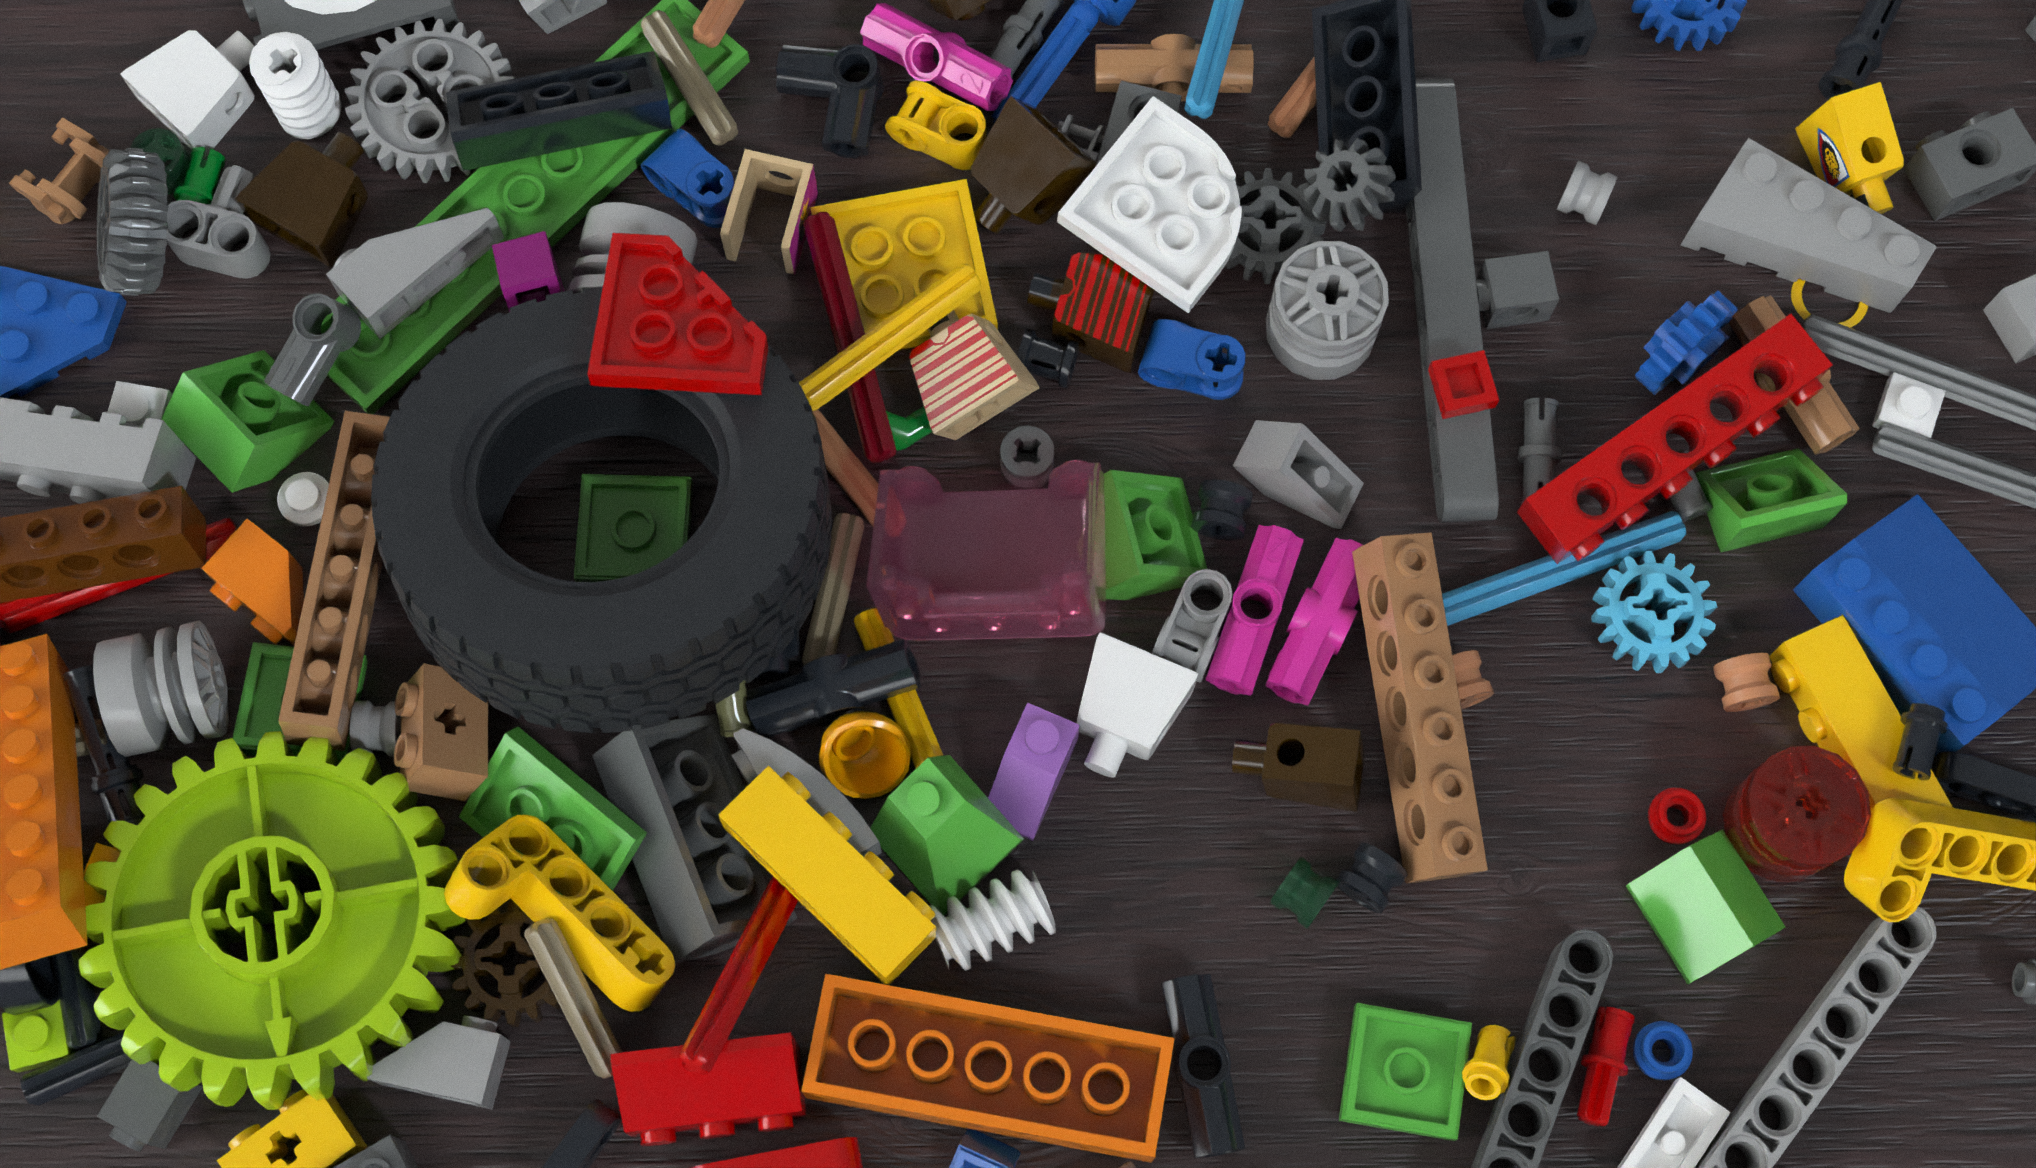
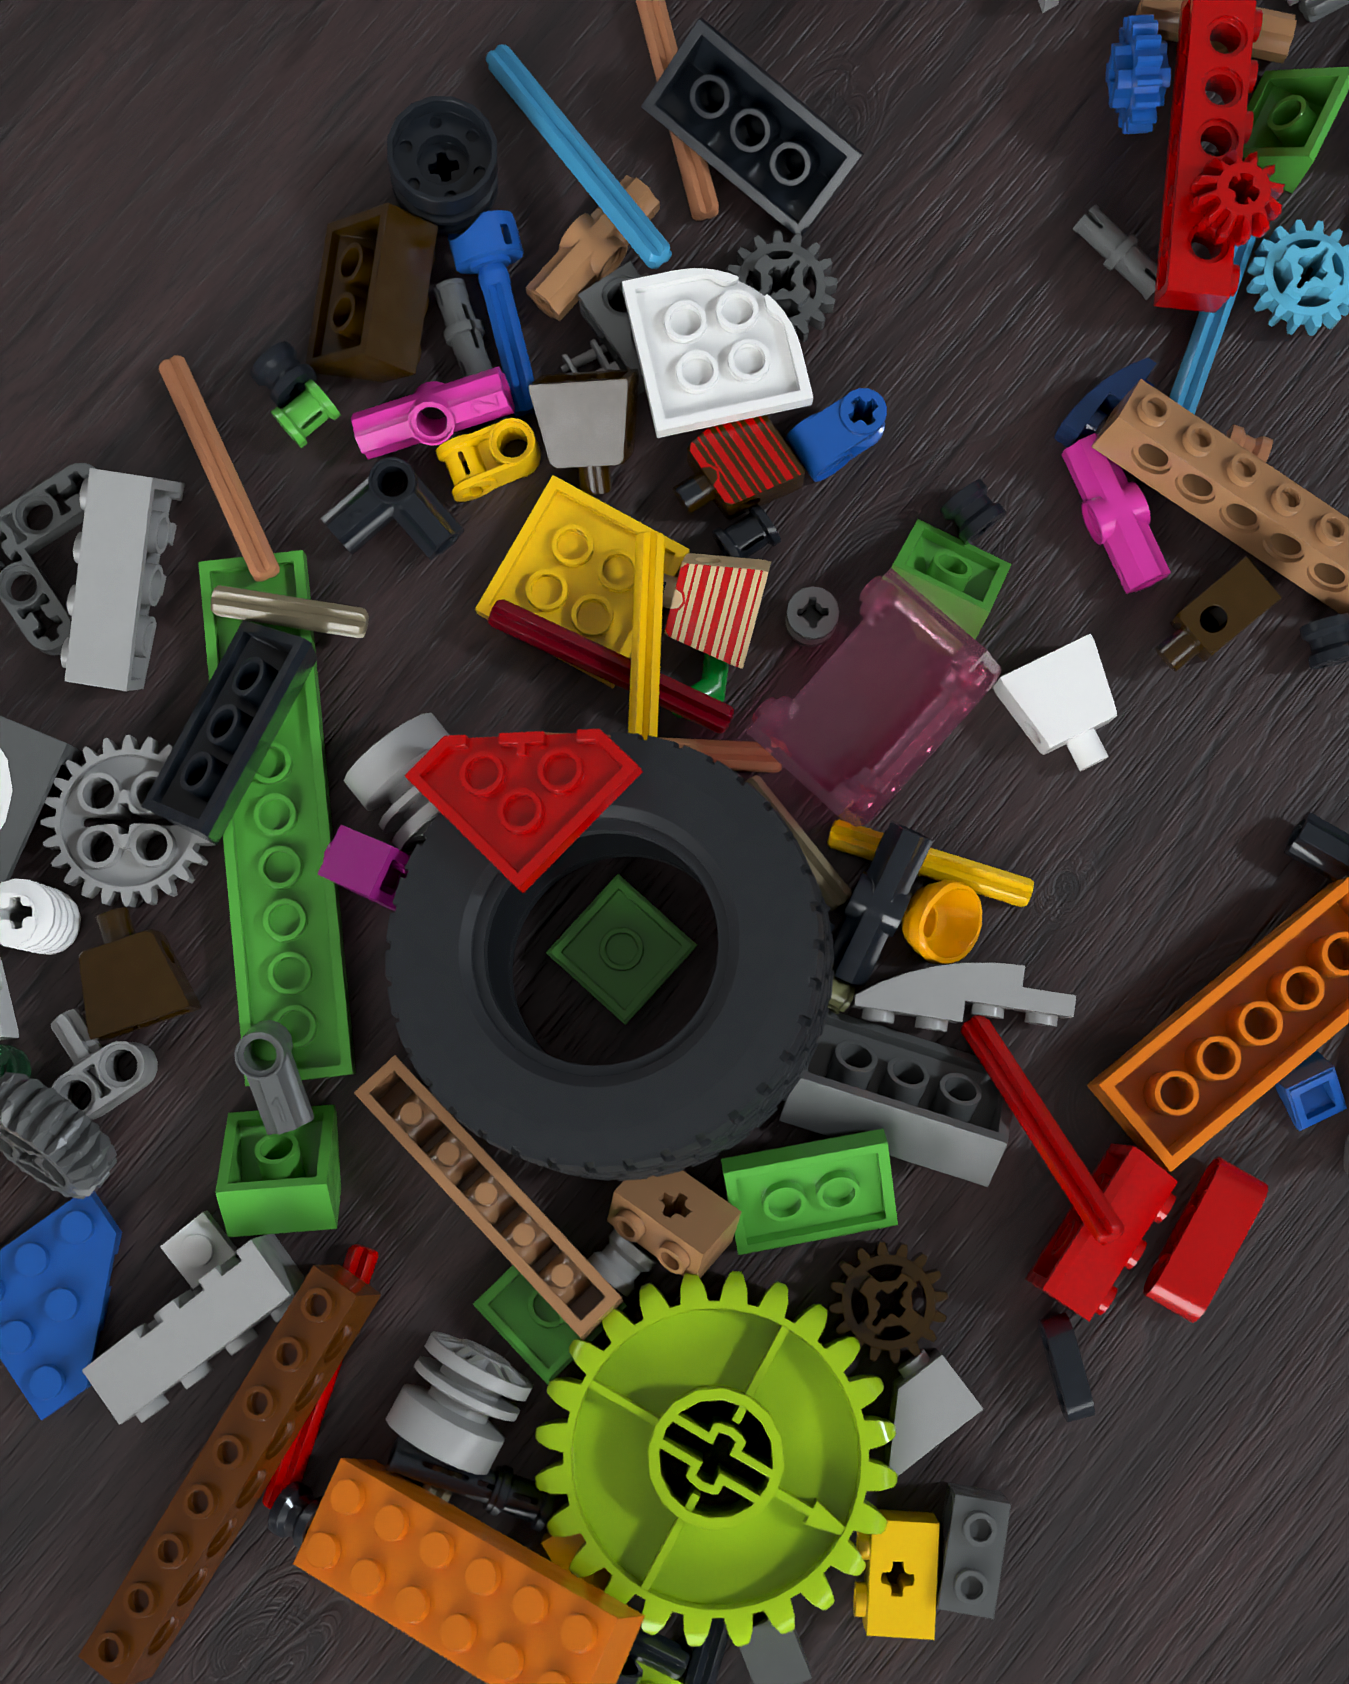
camera: 45 degrees left, 10 degrees up
green pin [173,147,226,204] -> none
orange slope [201,518,304,646] -> none
white plate [277,472,329,526] -> none
light grey slope [326,208,504,339] -> none
yellow beam [444,815,675,1012] -> none
dark tan axle [524,918,622,1079] -> none
blue piece [640,128,735,228] -> none
yellow brick [718,765,936,985] -> none
tan piece [720,149,818,275] -> none
bright green slope [870,755,1024,916] -> none
white piece [929,869,1056,971] -> none
medium lavender slope [988,702,1080,841] -> none
light grey piece [1152,569,1232,683] -> none
dark pink piece [1206,525,1304,696] -> none
light grey slope [1233,420,1364,529] -> none
light grey wheel [1266,241,1389,380] -> none
clear green wheel [1269,856,1339,929] -> none
dark grey gear [1303,138,1396,232] -> none
dark grey beam [1406,77,1499,523] -> none
red plate [1428,350,1499,419] -> none
dark grey brick [1476,251,1559,329] -> none
light grey wheel [1557,160,1618,225] -> none
none -> dark blue slope [1054,357,1157,448]
none -> red gear [1189,149,1285,247]

